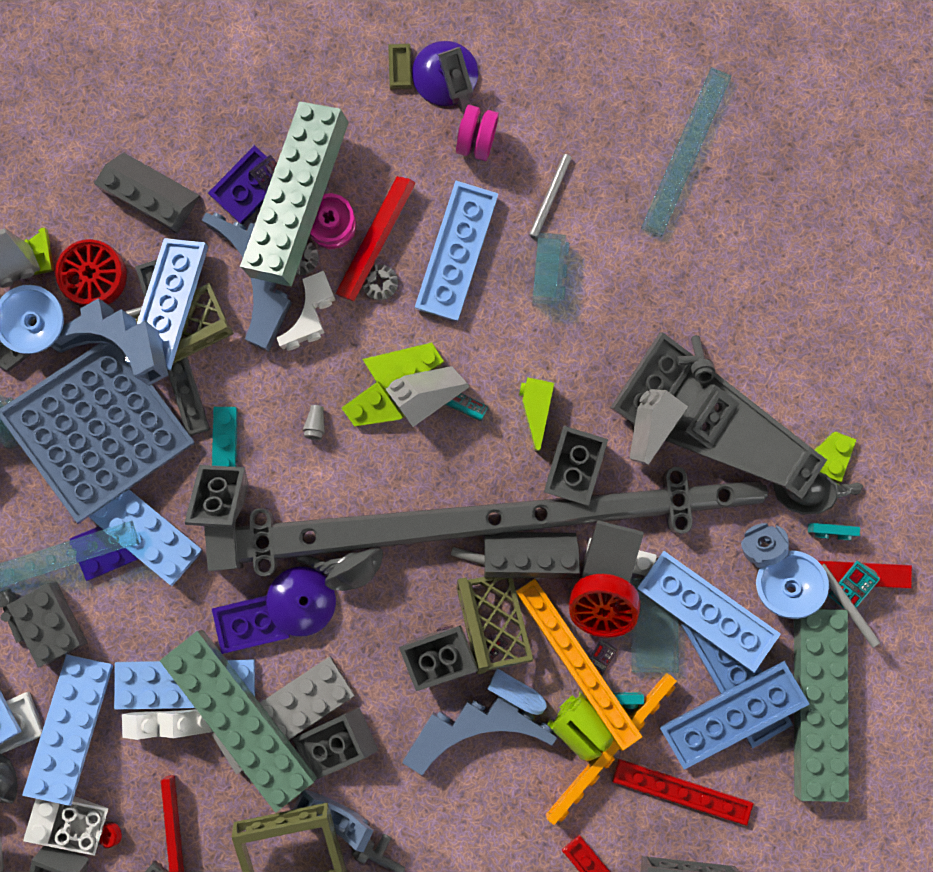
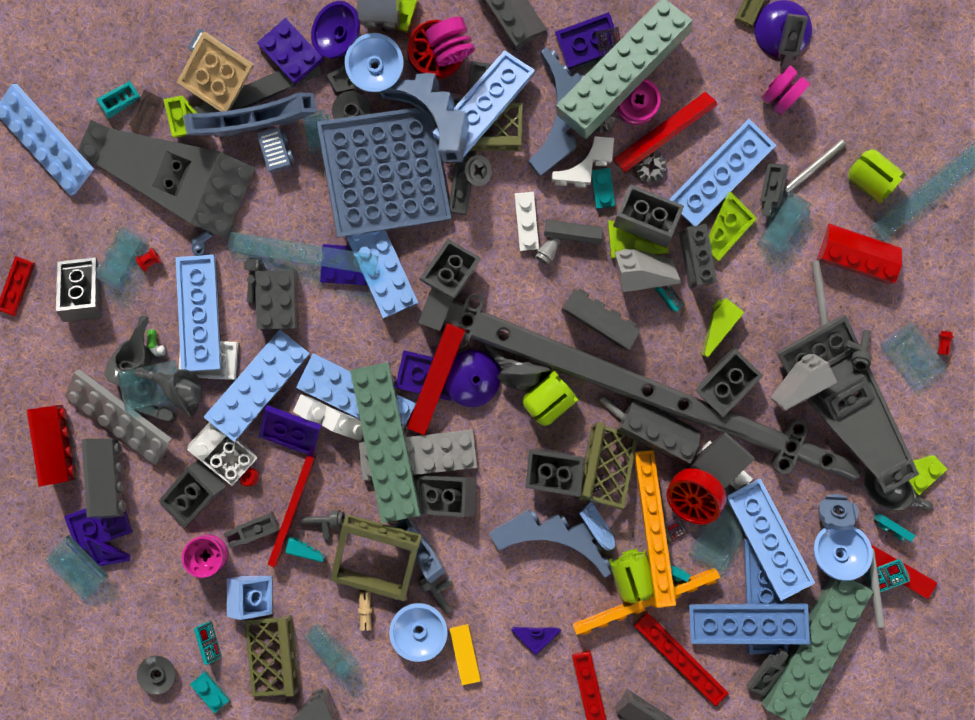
camera: 25 degrees right, 5 degrees up
teal plate [212,407,238,467] -> none
lime wing [342,381,404,426] -> none
none -> dark purple plate [259,405,322,456]
none -> dark grey piece [300,510,345,539]
none -> dark grey dish [332,91,370,119]
none -> red tile [407,323,466,436]
none -> dark pink wheel [425,16,475,66]
none -> light grey gear [463,155,492,186]
none -> dark purple tile [511,627,561,655]
none -> white plate [515,192,539,251]
none -> lime cylinder [523,371,579,426]
none -> dark grey tile [544,219,603,244]
none -> dark grey slope [561,289,640,350]
none -> teal plate [591,168,615,209]
none -> dark grey brick [613,184,684,248]
none -> dark grey window [679,224,717,288]
none -> lime wing [709,192,757,261]
none -> dark grey hinge [747,646,788,696]
none -> dark grey hinge [760,163,789,218]
none -> light grey bar [812,260,829,326]
none -> red slope [816,224,902,284]
none -> lime cylinder [848,149,907,204]
none -> clear light blue tile [880,321,947,390]
none -> red pin [937,331,954,355]

